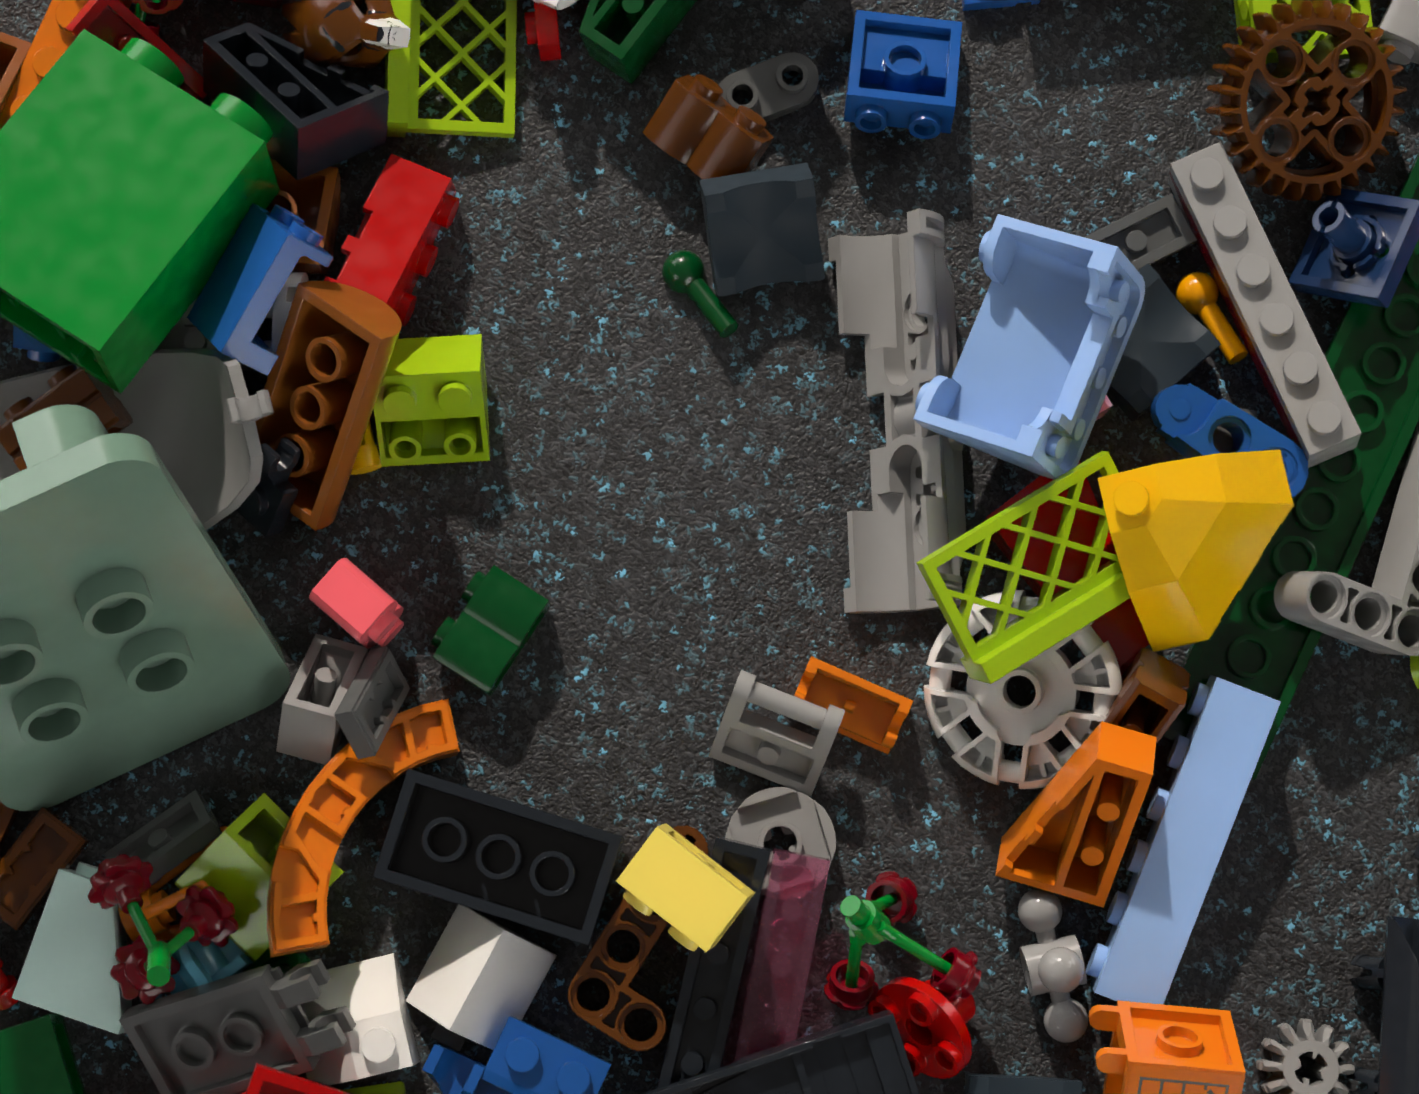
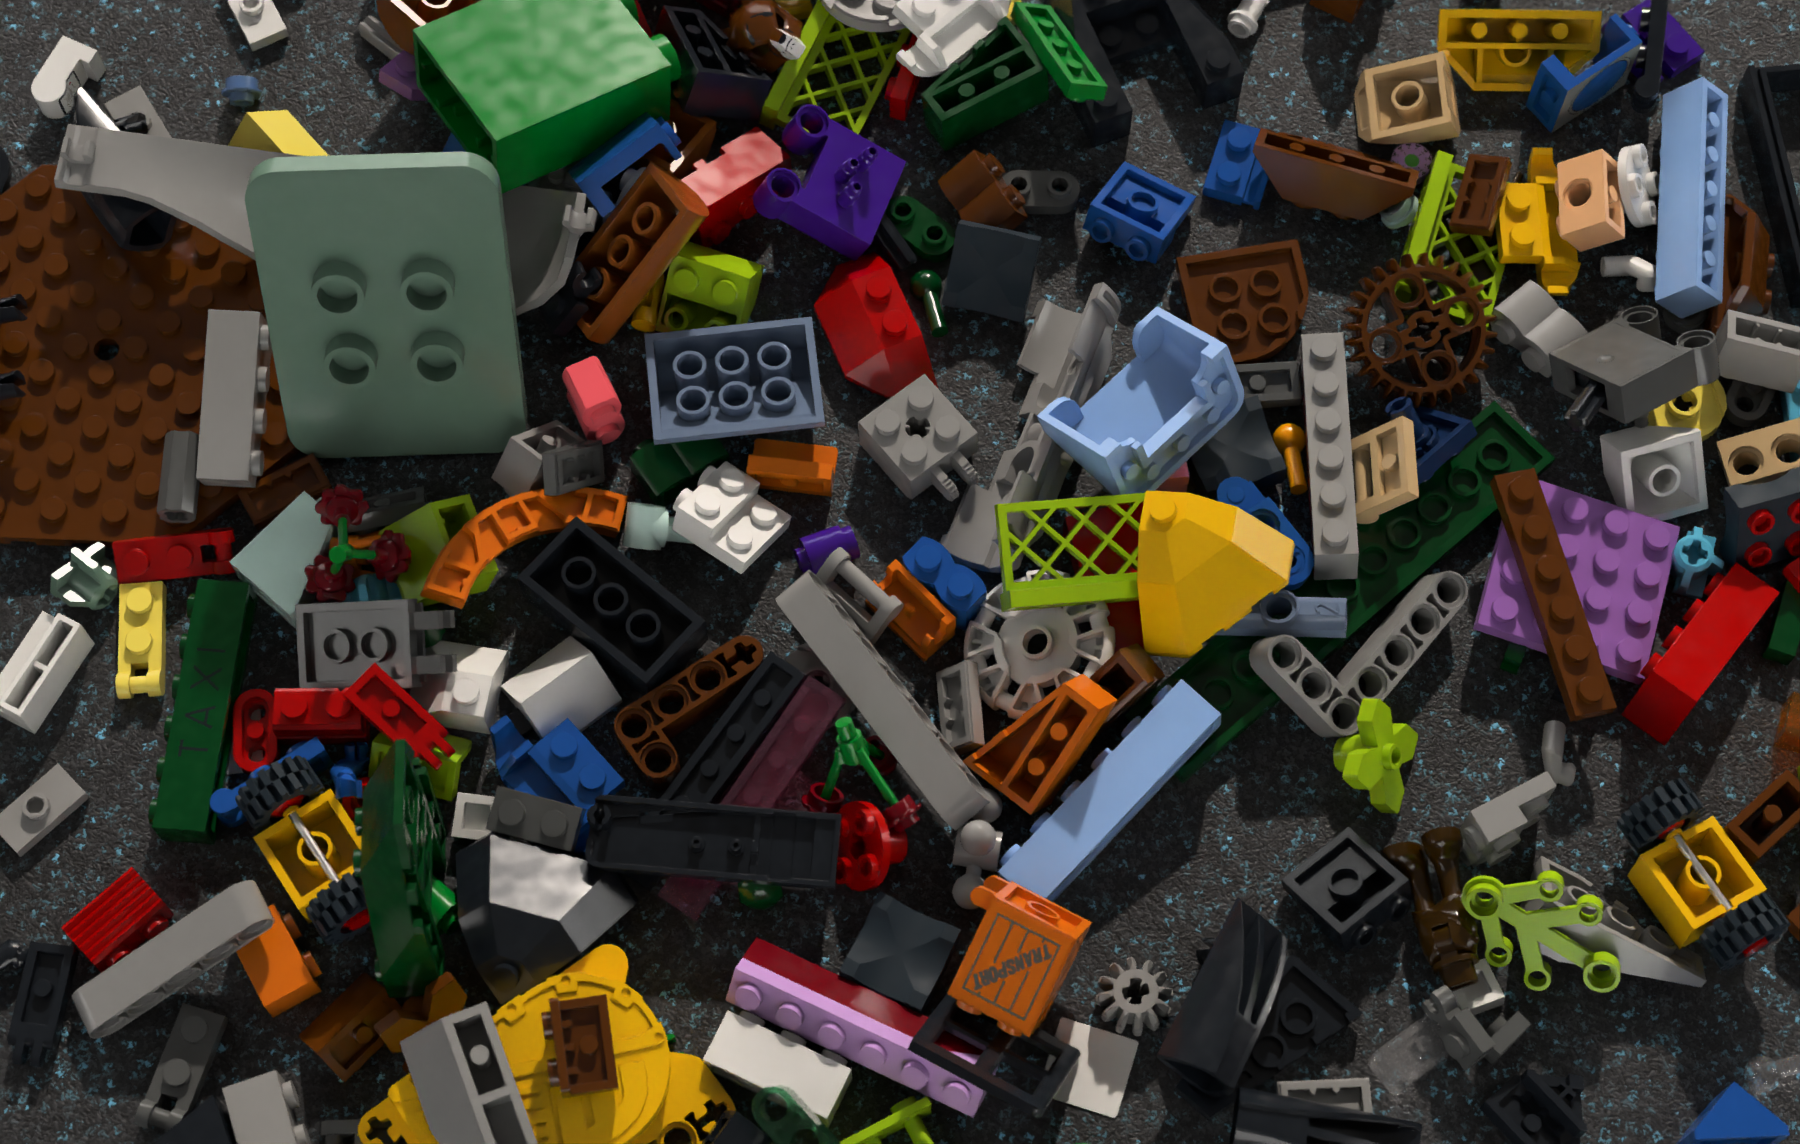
camera: 25 degrees right, 15 degrees down
light yellow brick [616,823,755,952] -> none
none -> light aqua axle [623,502,694,550]
none -> sand blue slope [644,317,825,445]
none -> white plate [672,461,792,574]
none -> orange panel [746,438,838,497]
none -> dark purple piece [753,104,917,272]
none -> light grey beam [776,570,991,830]
none -> dark purple brick [794,525,860,575]
none -> red wedge [814,252,938,399]
none -> light grey hinge [858,374,980,502]
none -> dark green plate [885,196,955,263]
none -> blue brick [902,536,987,630]
none -> light grey plate [936,660,985,756]
none -> reddish brown plate [1175,239,1308,365]
none -> sand blue piece [1214,589,1347,638]
none -> tan plate [1351,416,1419,524]

